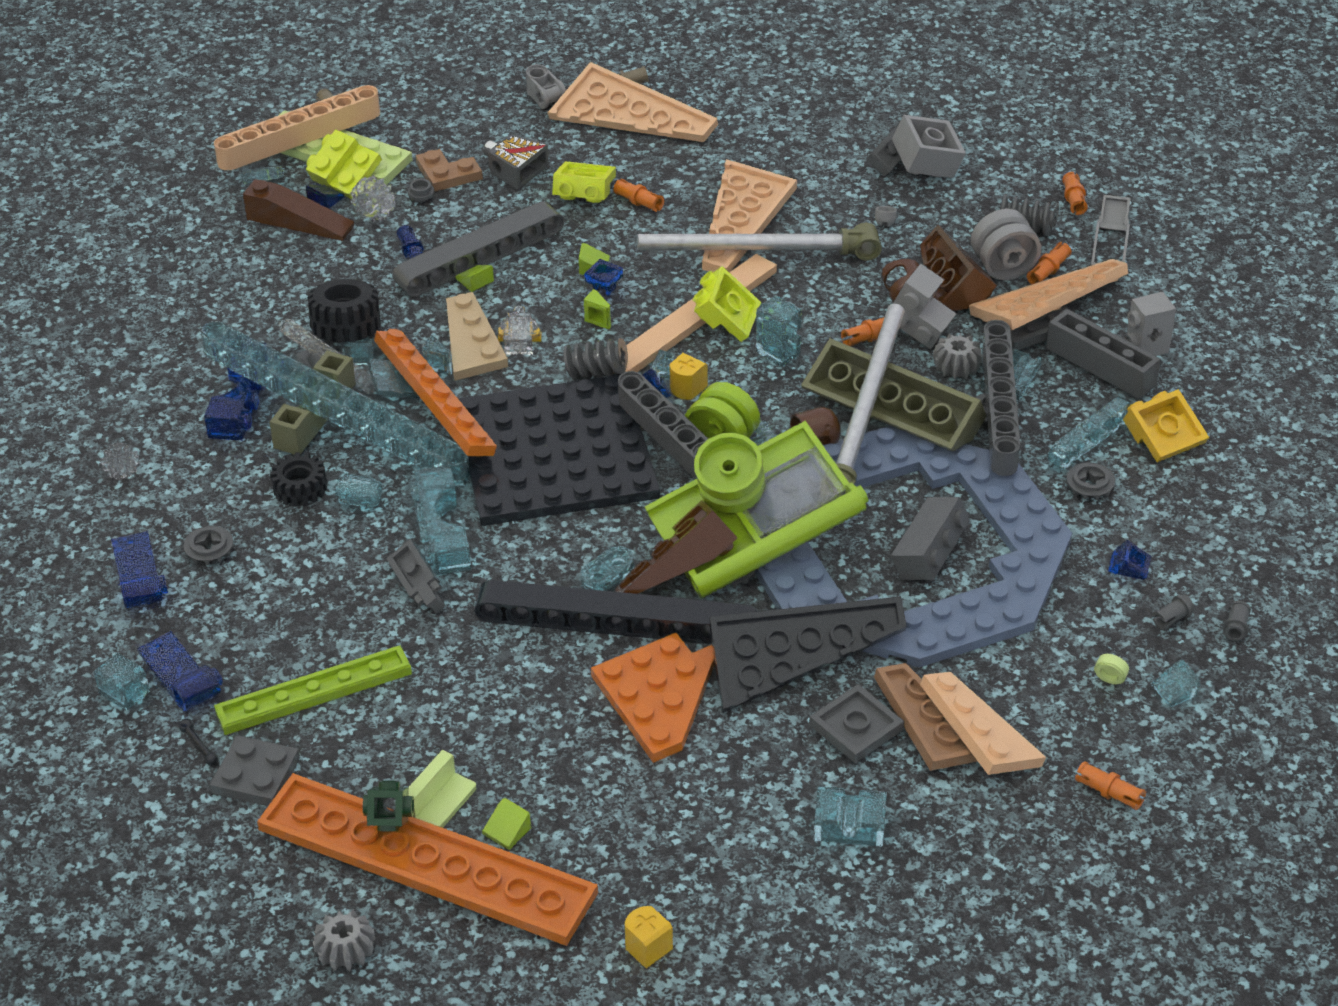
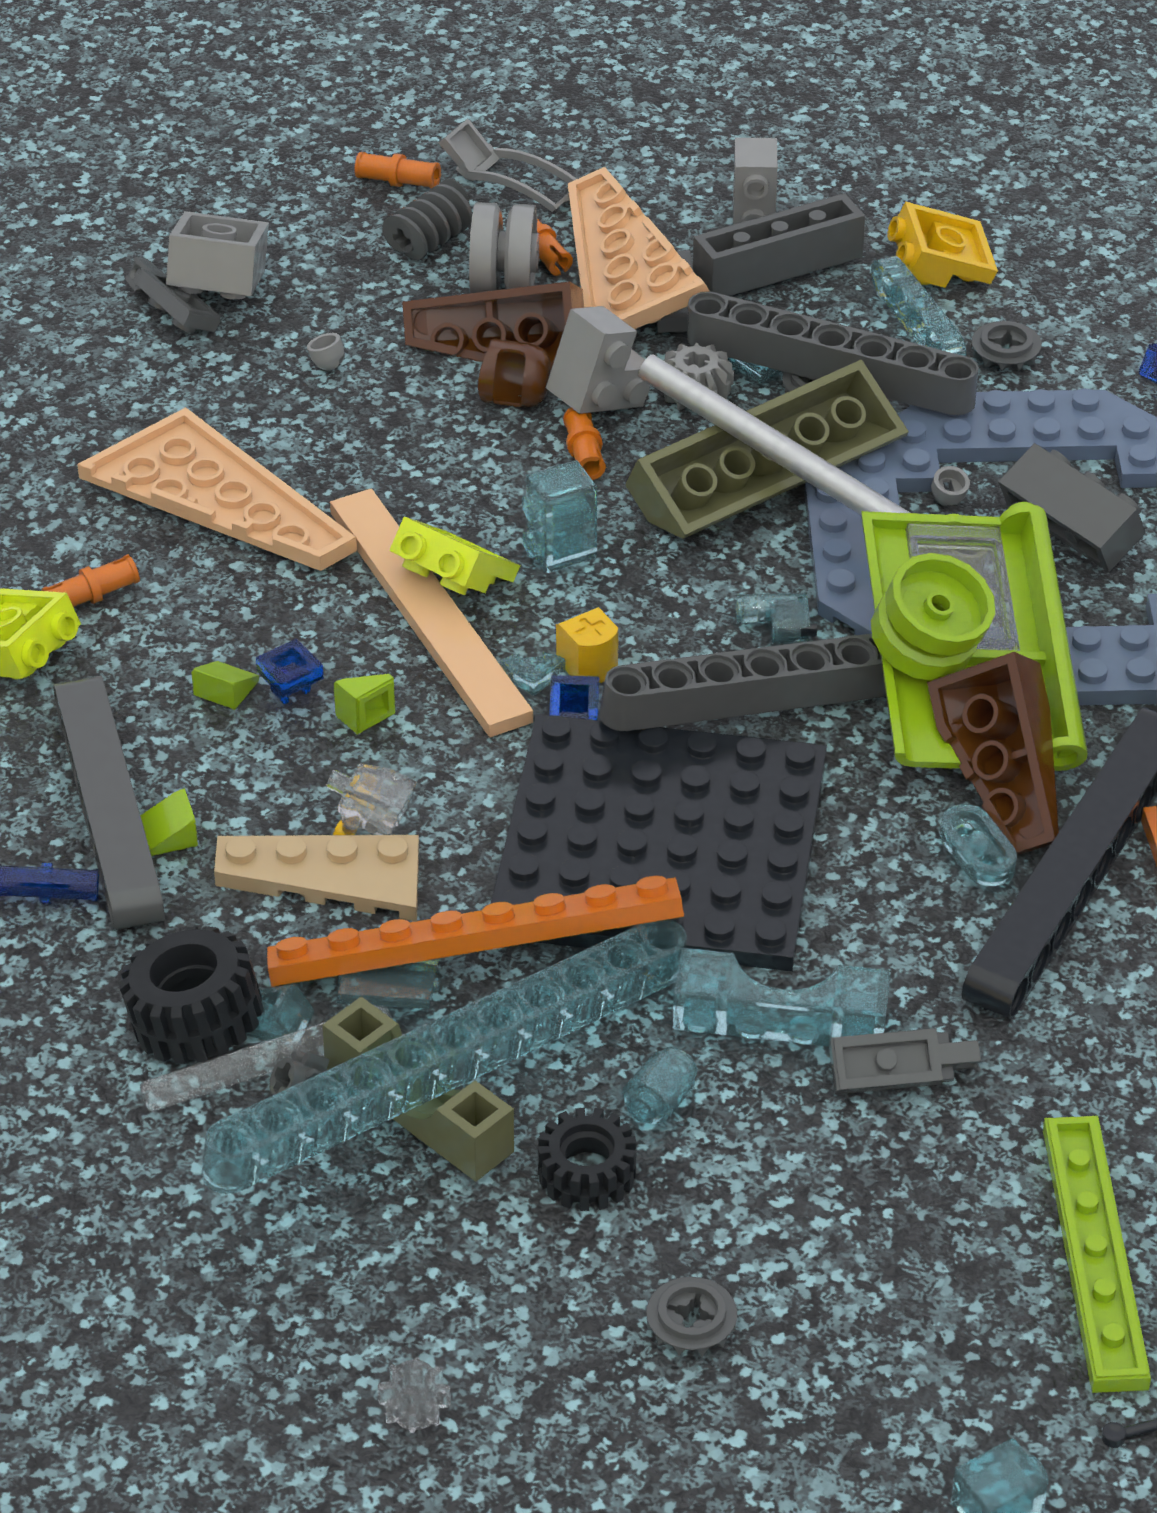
camera: 70 degrees left, 0 degrees up
clear blue door [111,531,168,609] -> none
clear blue door [137,631,223,712] -> none
clear blue arch [204,341,272,441] -> none
clear light blue slope [422,335,452,375] -> none
dark grey piece [563,338,628,380] -> none
flat silver piece [637,222,882,261] -> none
lime wheel [684,382,760,439] -> none
reddish brown helmet [790,407,841,445] -> none
none -> light grey hinge [931,466,970,506]

